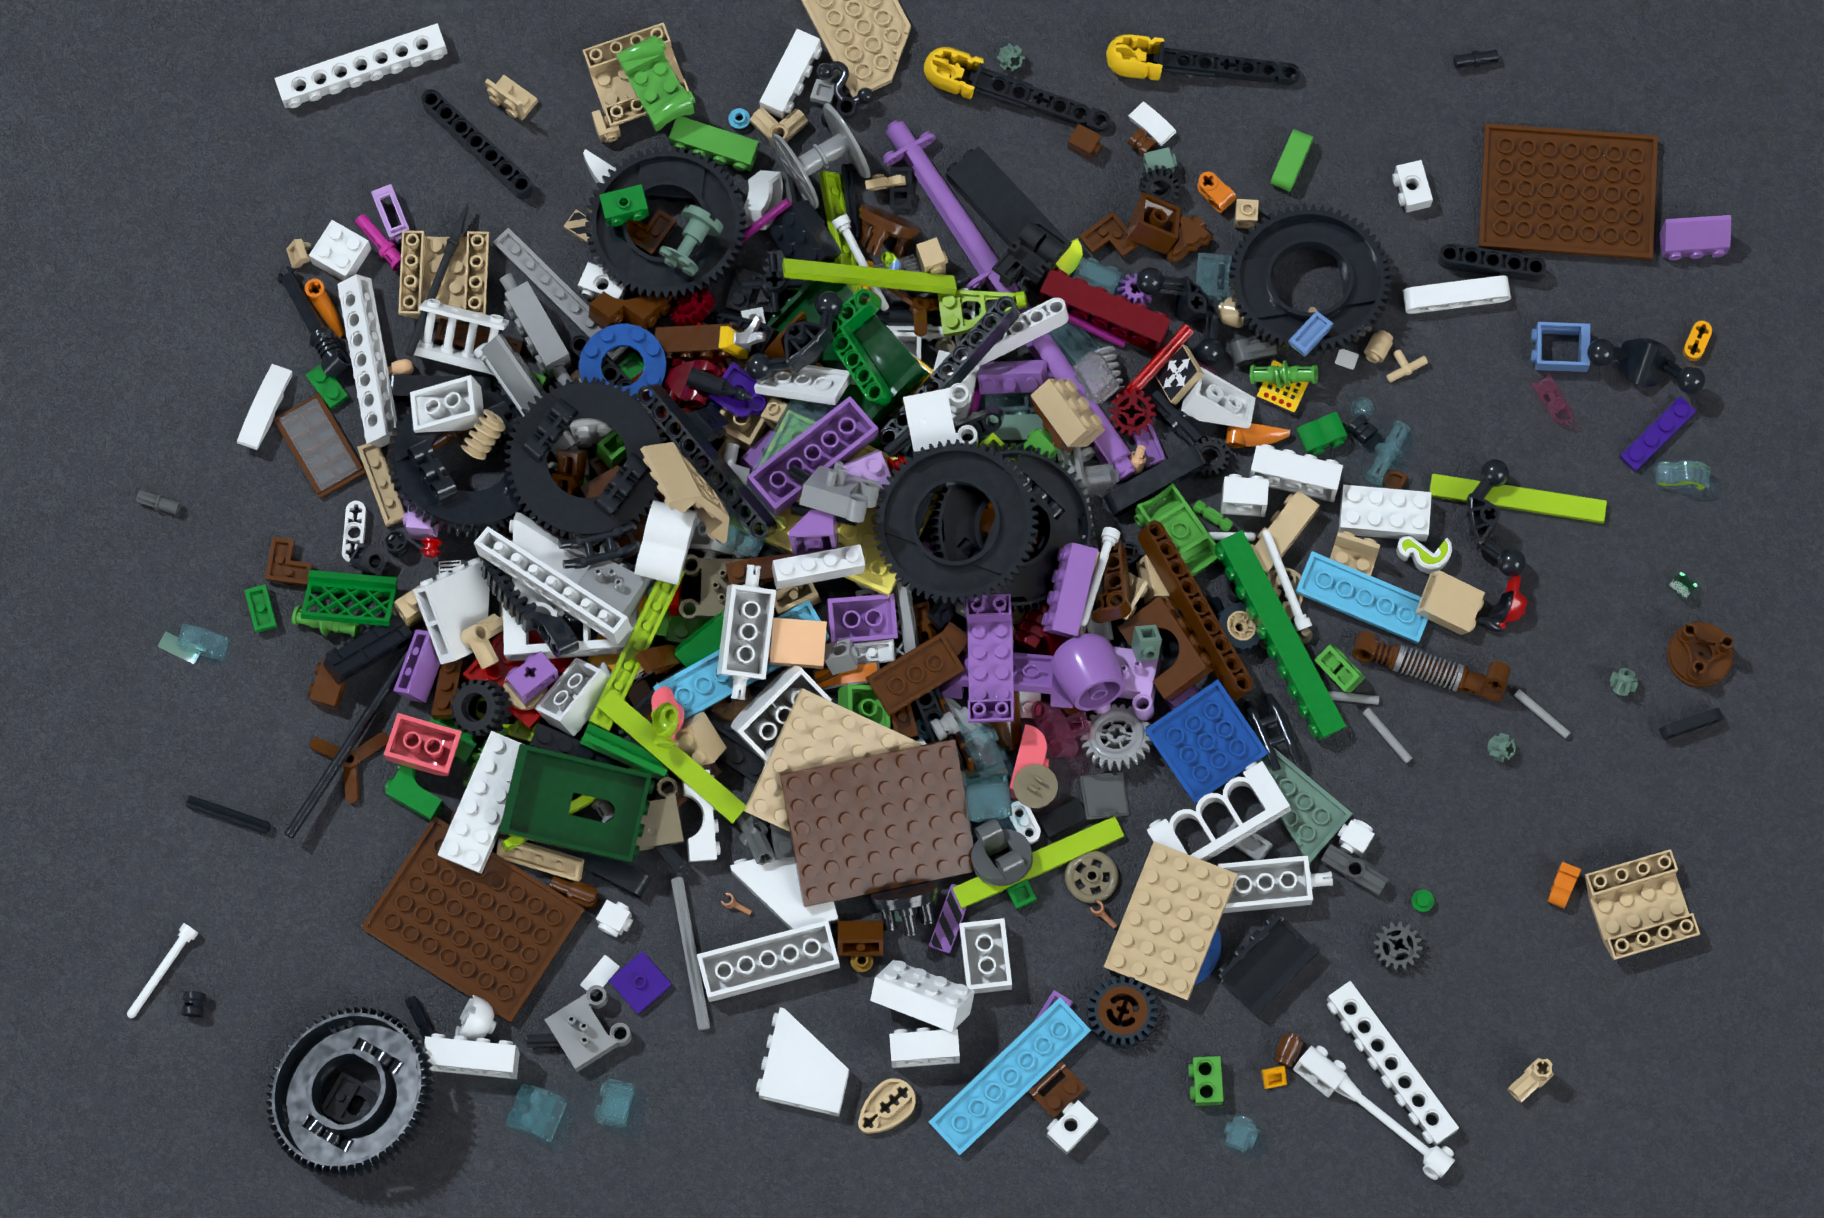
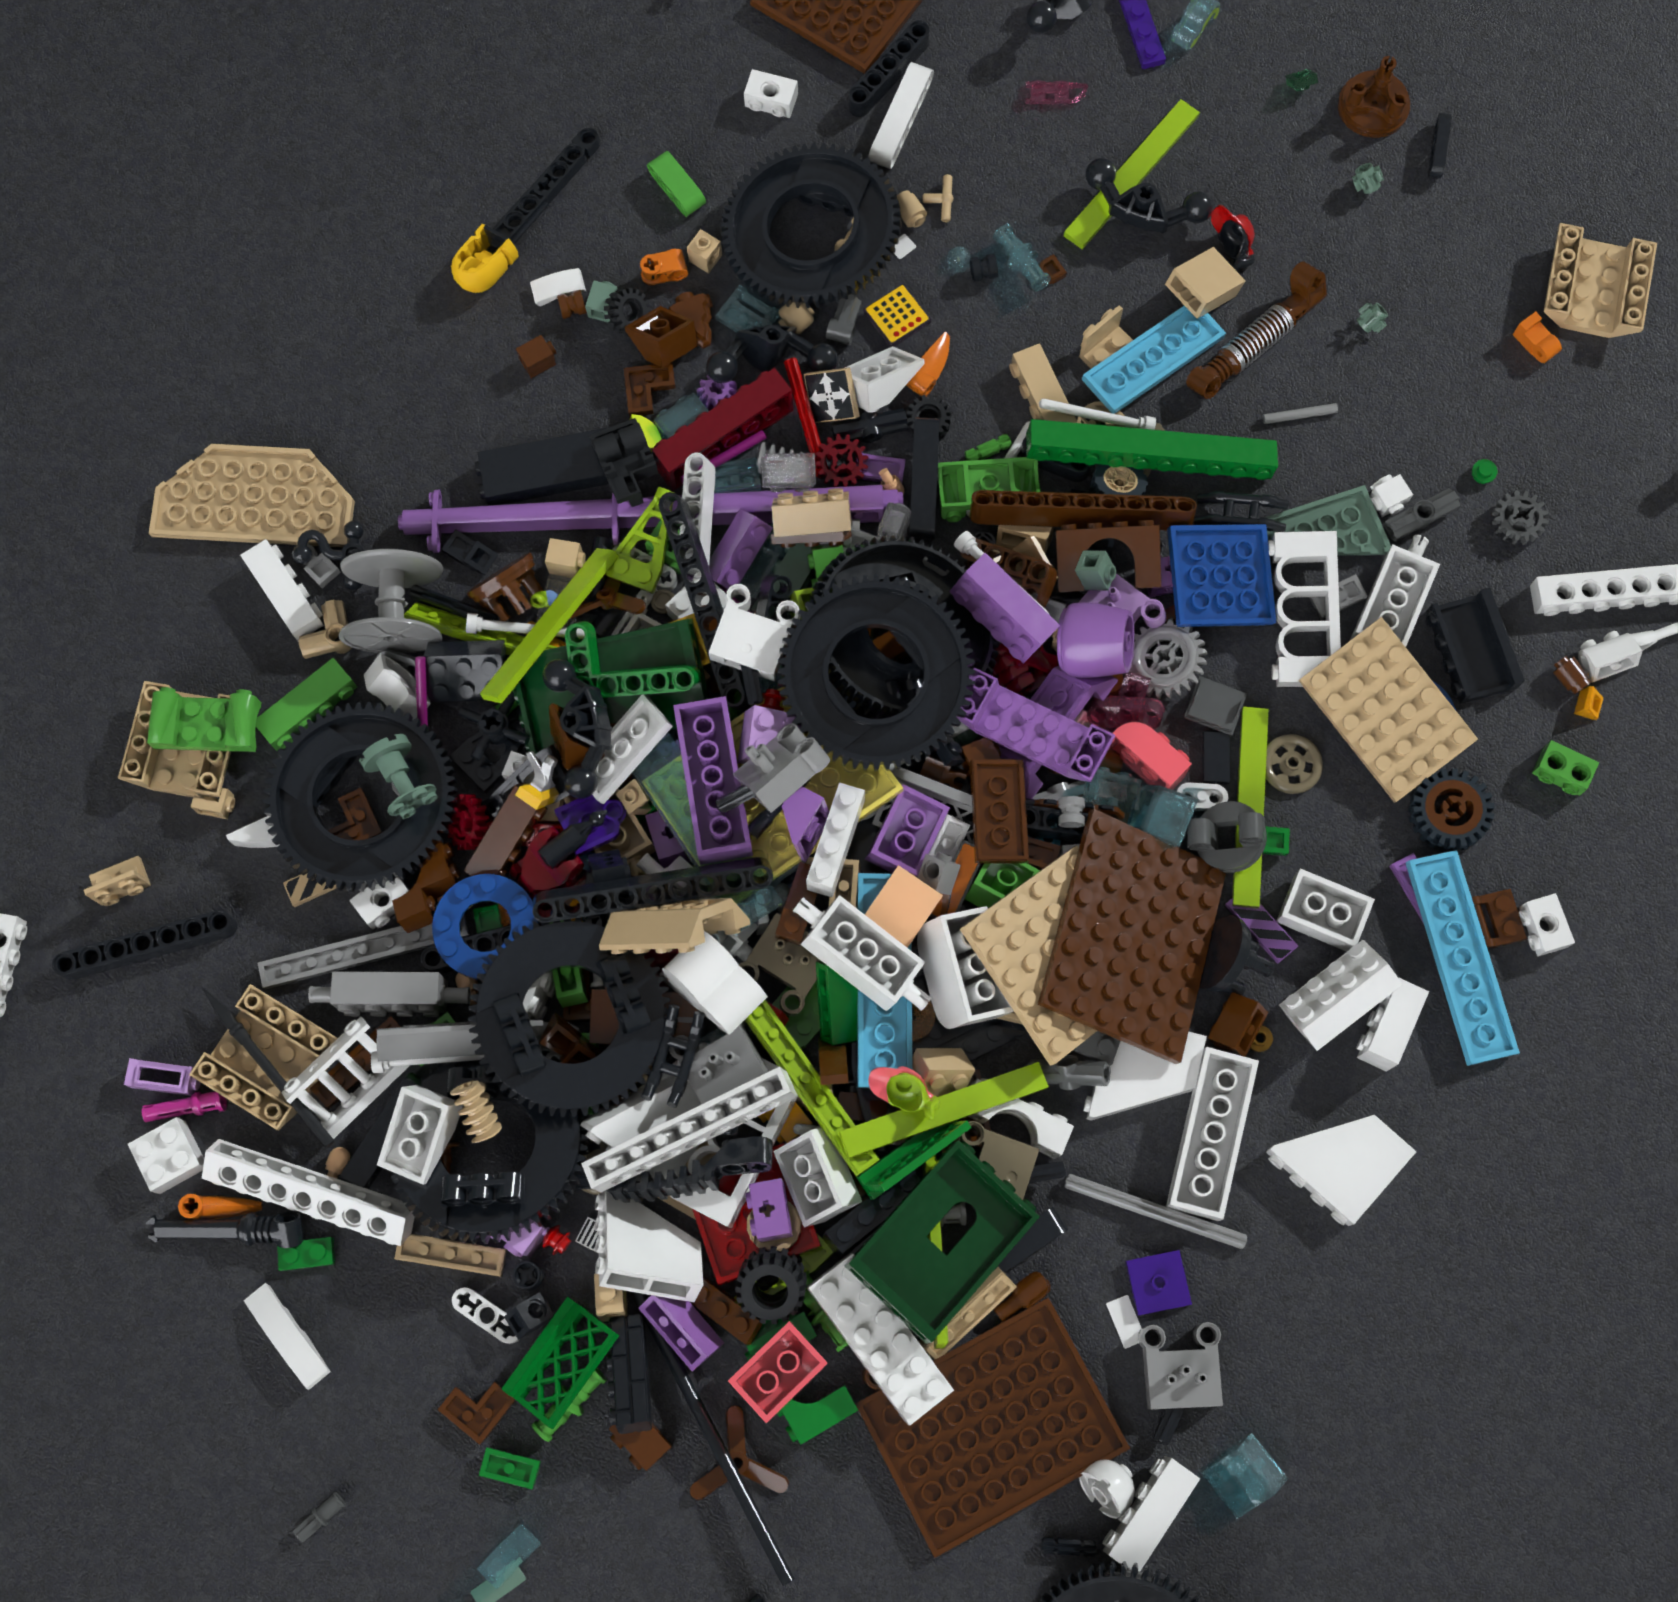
camera: 60 degrees left, 0 degrees up
clear piece [273,393,365,499] -> none
tan tile [286,239,311,268] -> none
tan piece [461,614,503,669] -> none
clear light blue brick [594,1078,635,1131] -> none
white brick [596,900,633,937] -> none
green brick [599,184,649,226] -> none
nougat hand [721,893,752,916] -> none
medium azure plate [728,108,750,130] -> none
tan piece [858,1079,916,1134] -> none
tan plate [865,174,906,191] -> none
piece [924,47,1110,132] -> none
sand green gear [997,43,1025,72] -> none
dark tan piece [1013,764,1058,808] -> none
nougat hand [1090,901,1117,929] -> none
white brick [1221,474,1269,517] -> none
clear light blue brick [1223,1115,1260,1153] -> none
white brick [1249,444,1343,502] -> none
bright green piece [1250,360,1318,388] -> none
medium blue tile [1288,311,1334,357] -> none
green brick [1296,412,1347,456] -> none
bright green brick [1315,645,1366,693] -> none
light grey bar [1328,691,1379,705] -> none
white brick [1338,485,1432,542] -> none
white animal [1396,535,1452,574] -> none
light grey bar [1514,689,1571,739] -> none
medium blue window [1531,322,1590,372] -> none

